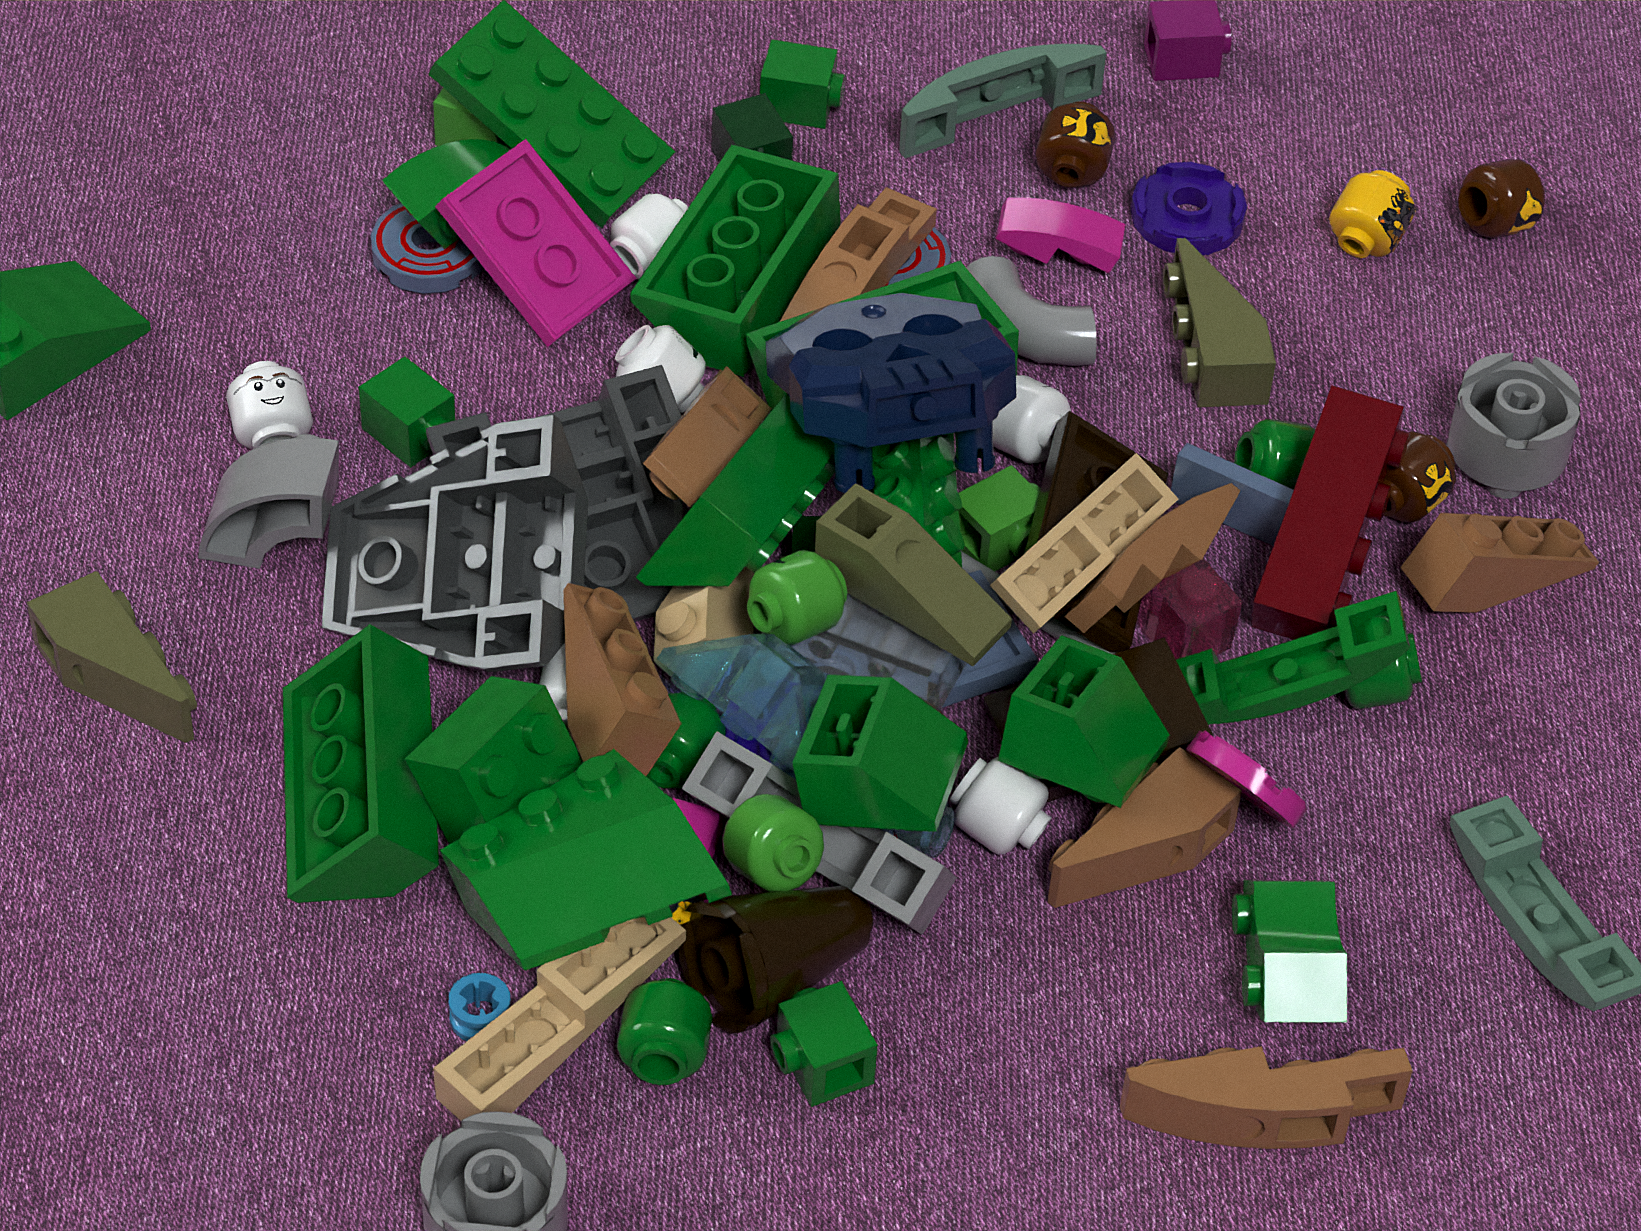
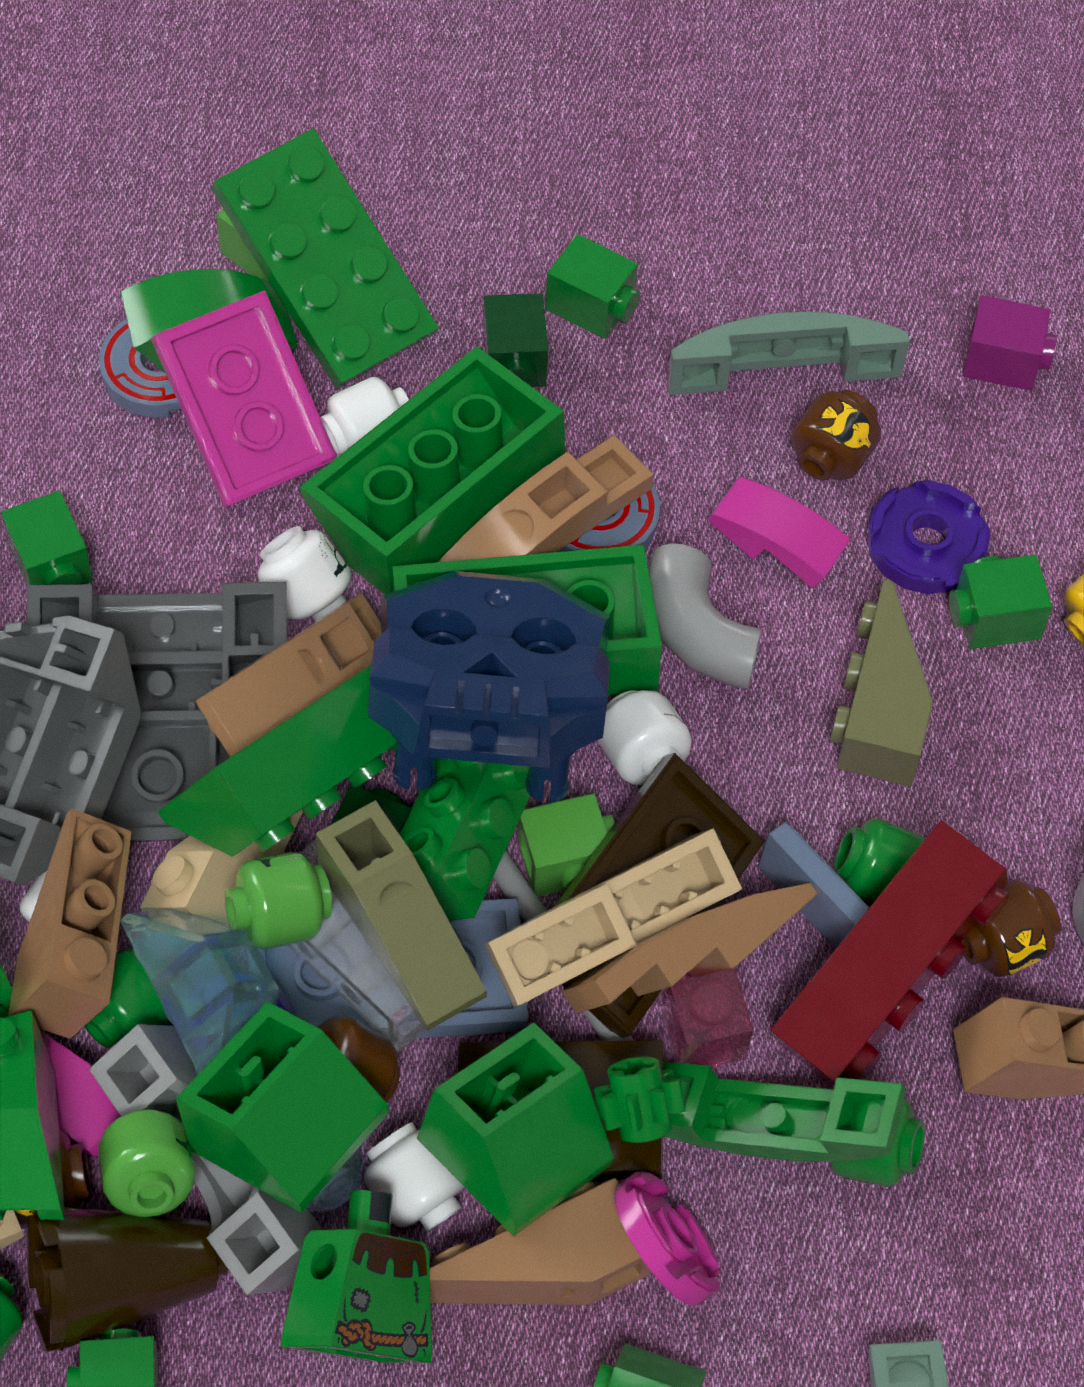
camera: 20 degrees right, 10 degrees up
none -> green torso [280,1190,432,1363]
none -> green gear [594,1057,686,1143]
none -> green brick [949,554,1053,650]

